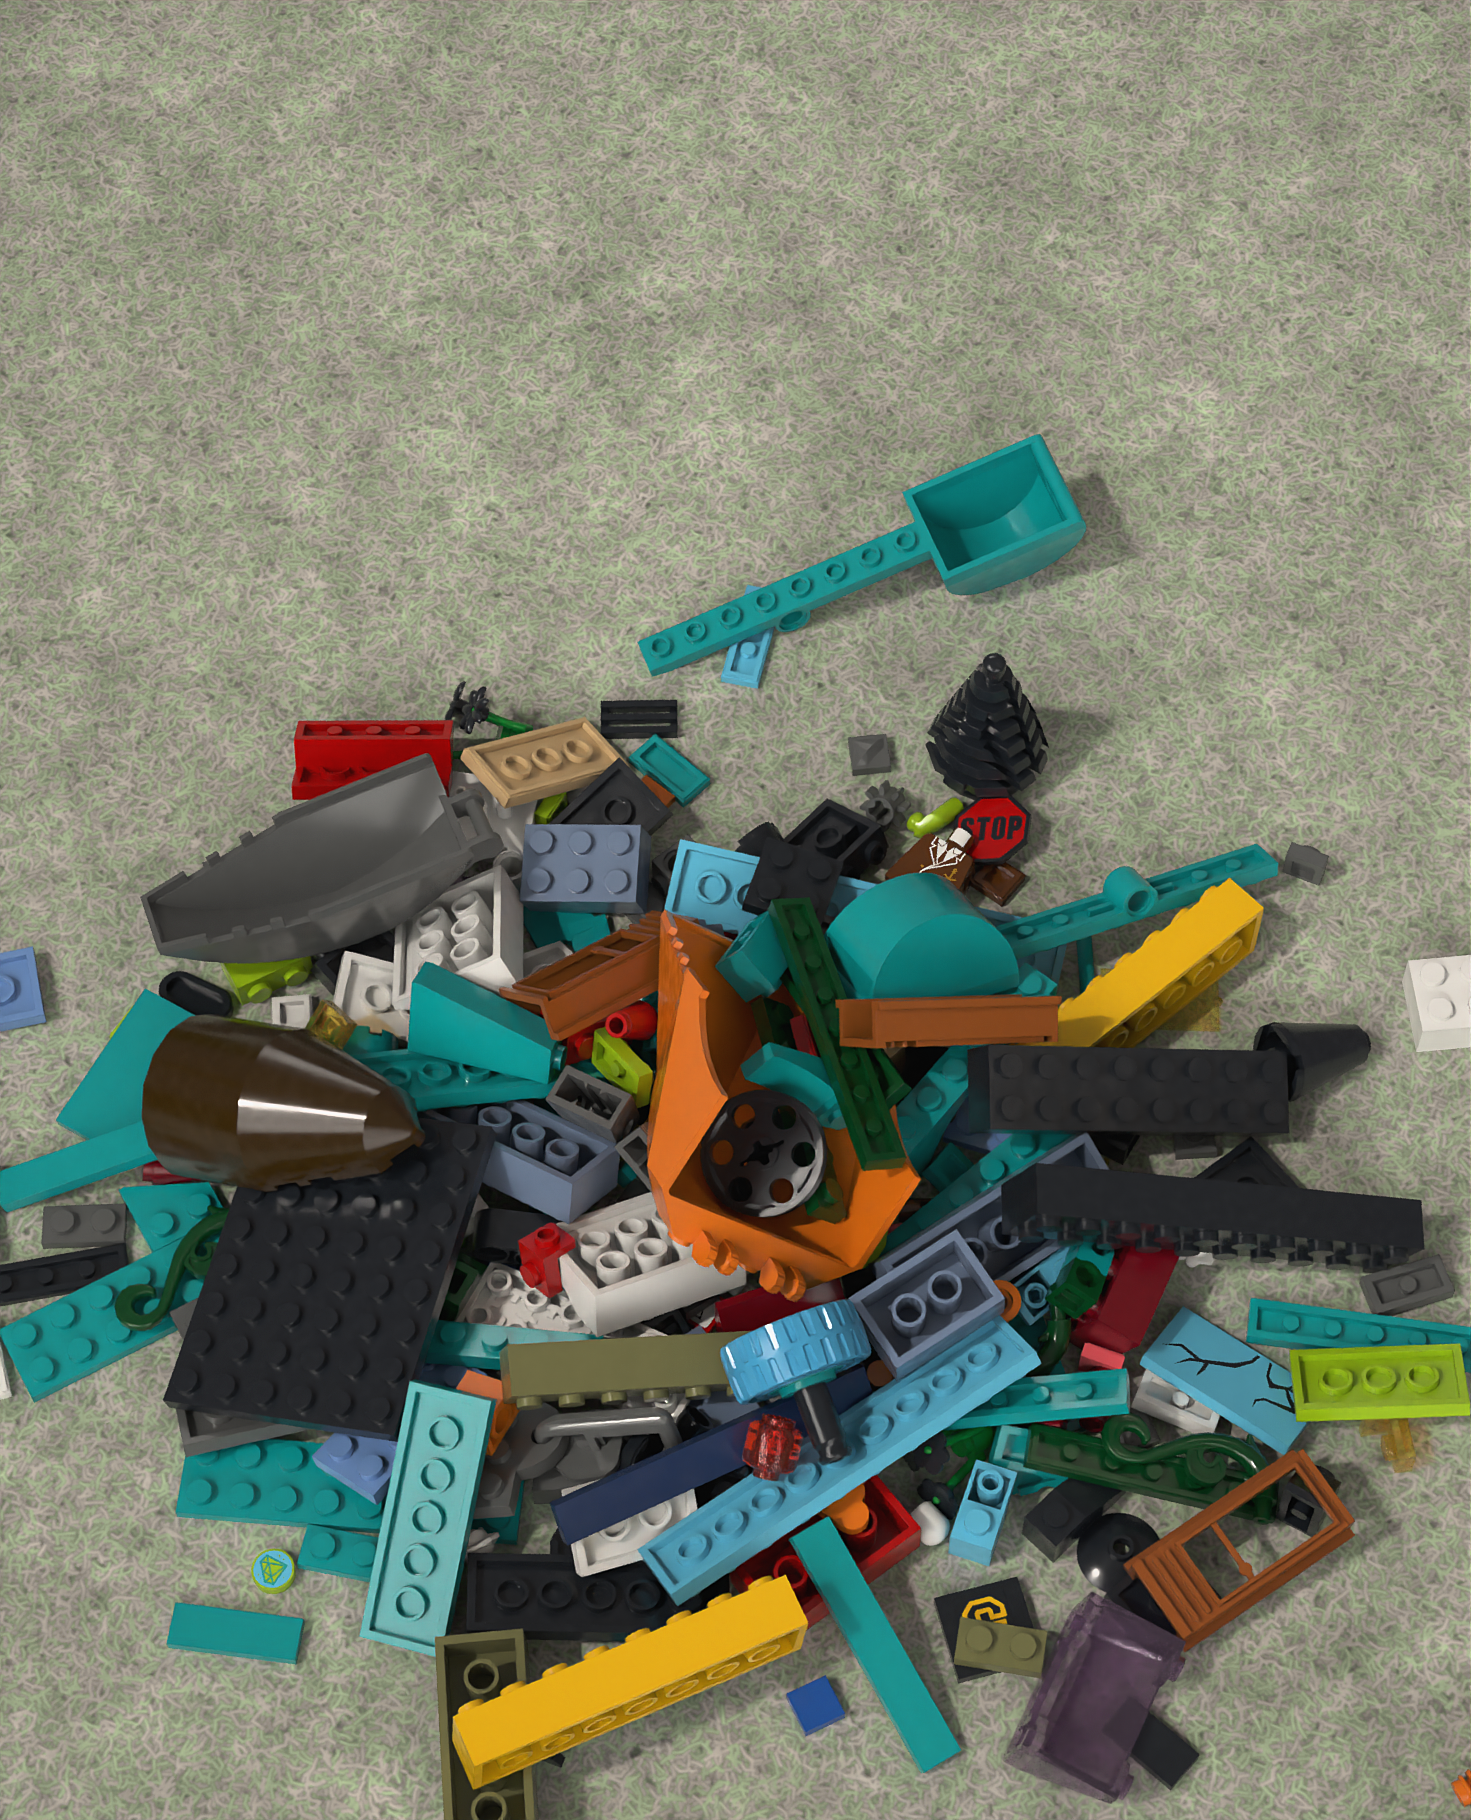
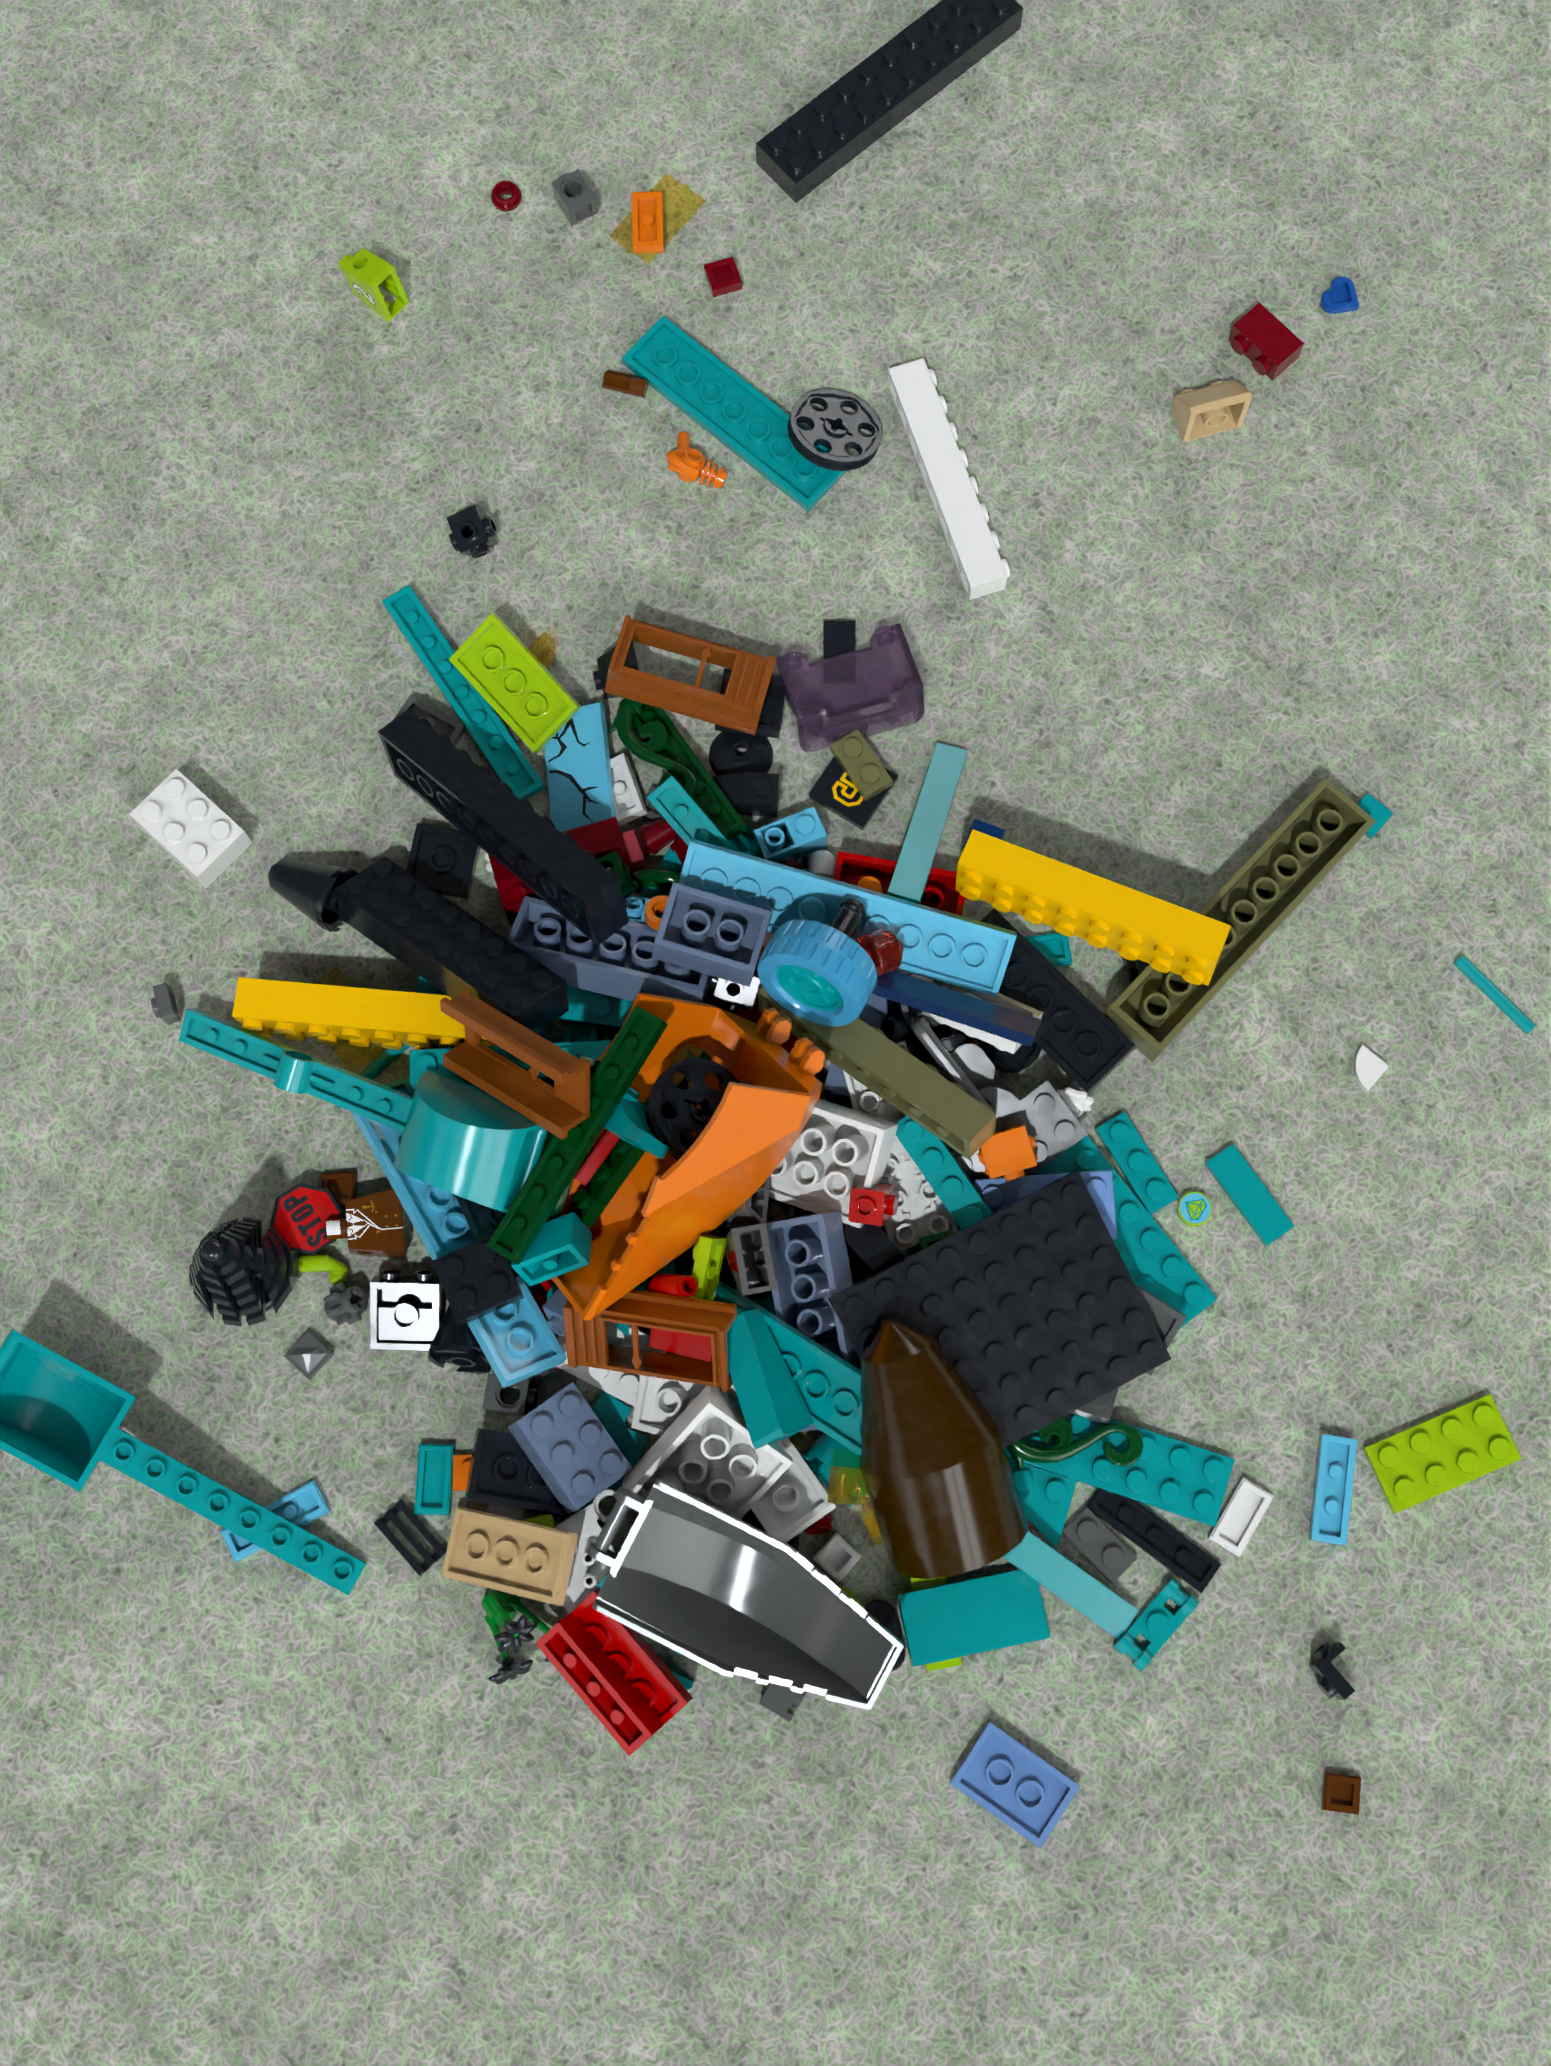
camera: 130 degrees left, 15 degrees up
plate [359,1379,497,1657] -> none

